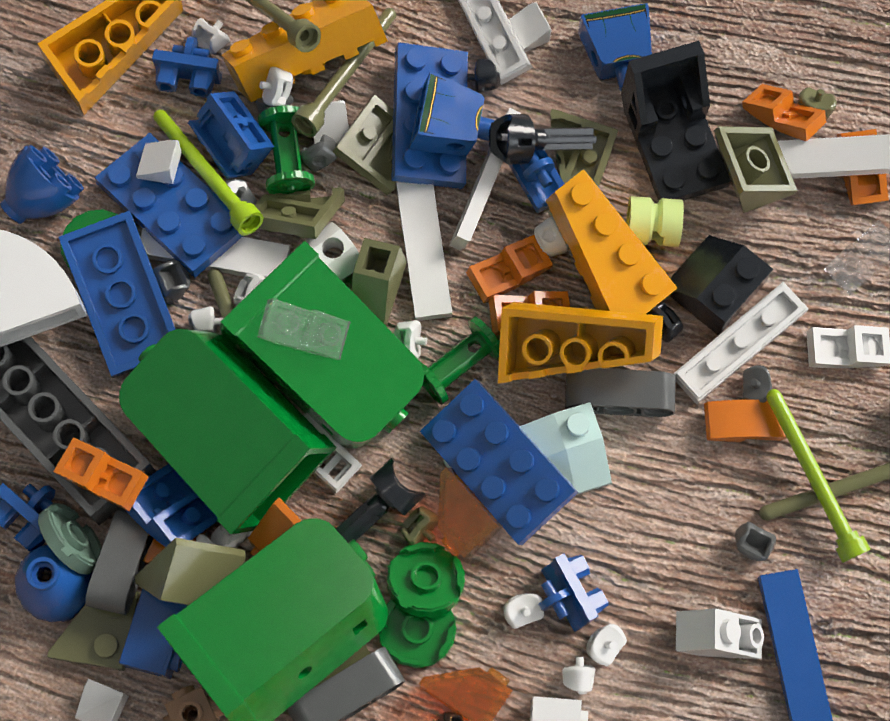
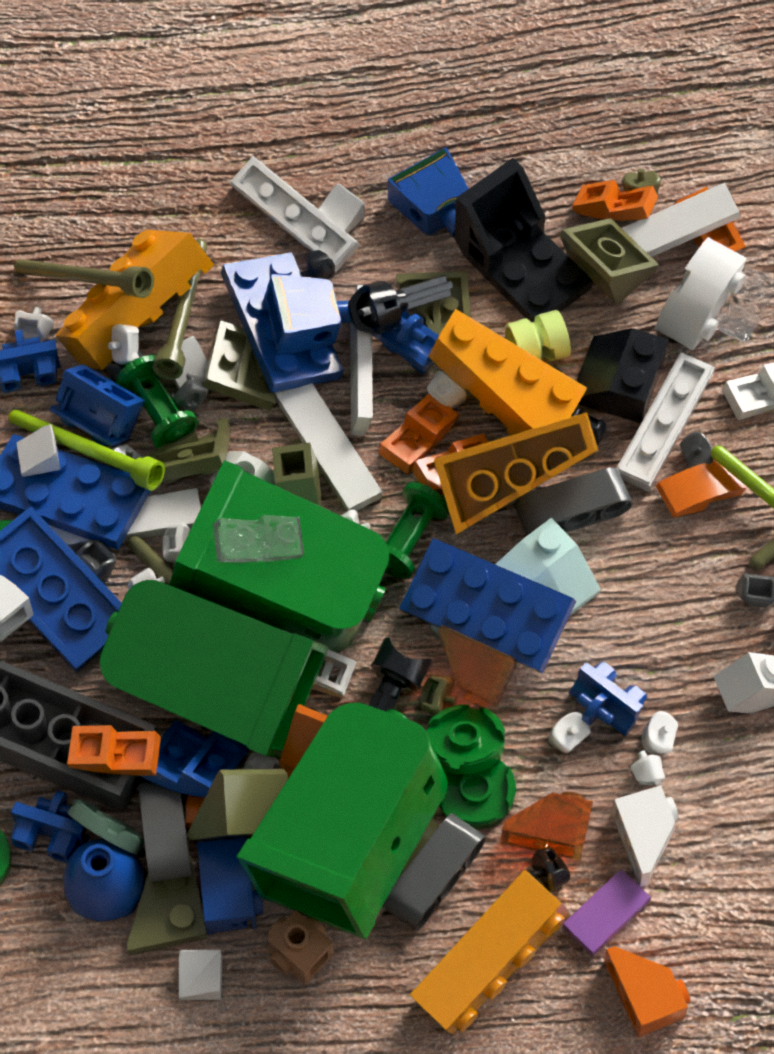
camera: 20 degrees left, 10 degrees down
none -> white brick [654,237,747,350]

